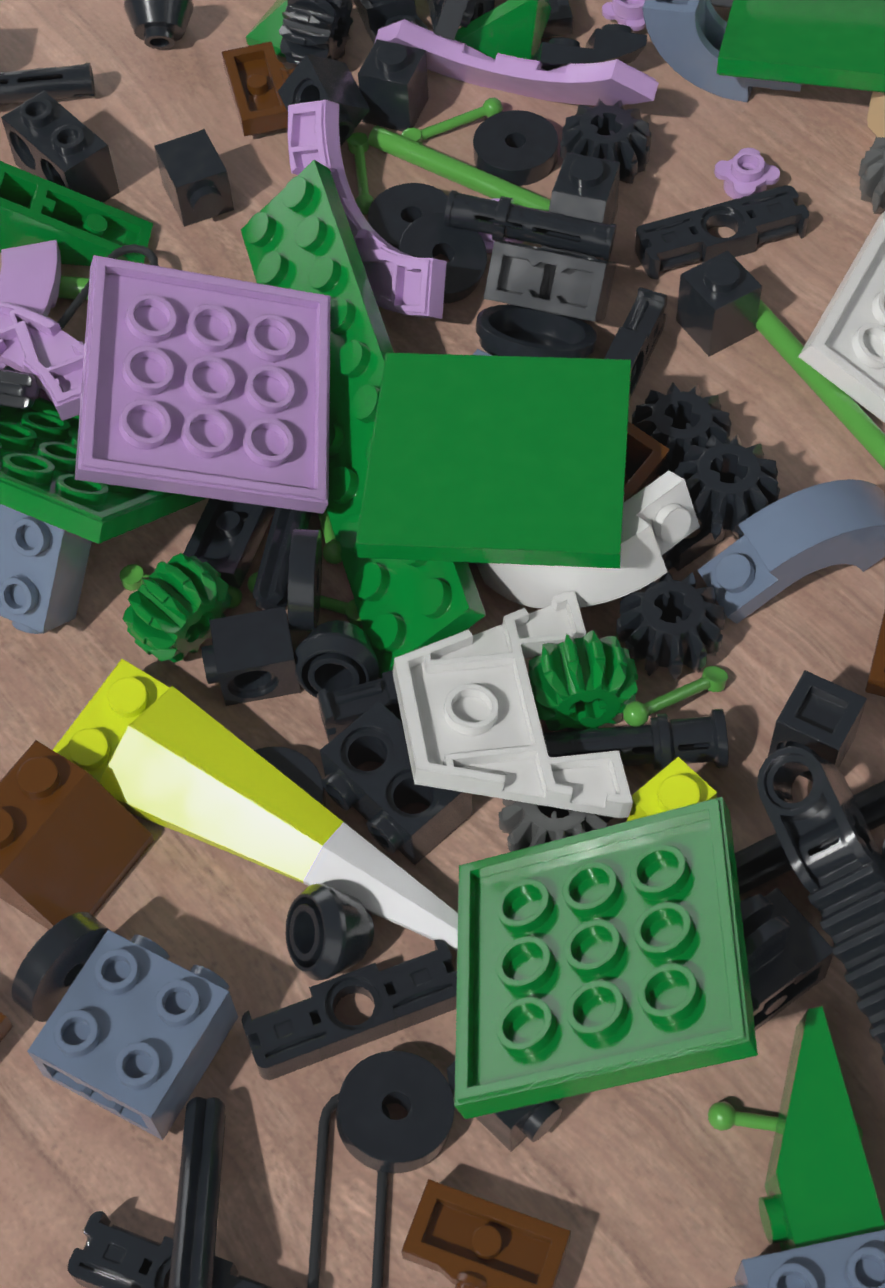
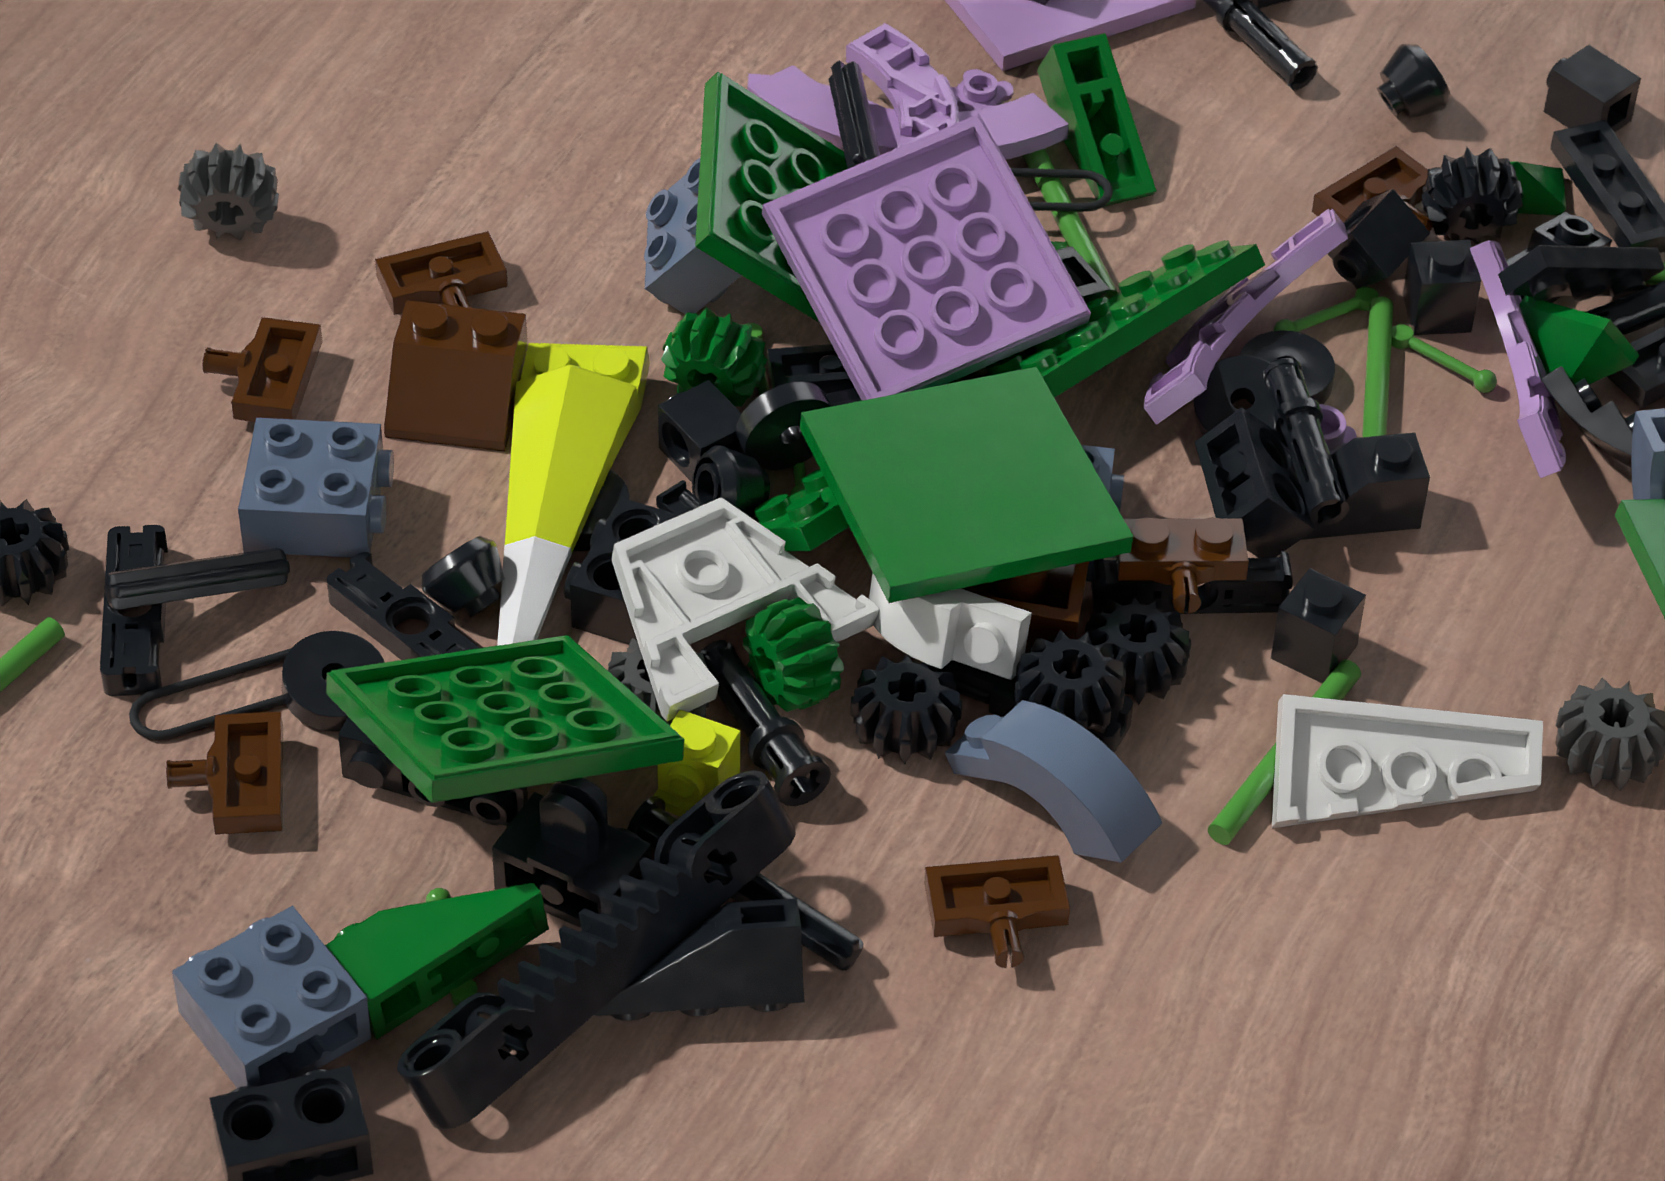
camera: 60 degrees right, 10 degrees down
black brick [1,91,120,203] -> none
black piece [11,912,111,1022] -> none
black brick [154,129,234,227] -> none
black piece [473,110,558,186] -> none
black piece [475,304,597,358] -> none
black gear [560,99,651,184] -> none
bright green hinge [623,666,728,727] -> none
black piece [635,185,809,279] -> none
lavender plate [714,148,780,199] -> none
black brick [768,670,867,781] -> none
none -> reddish brown plate [1116,517,1249,614]

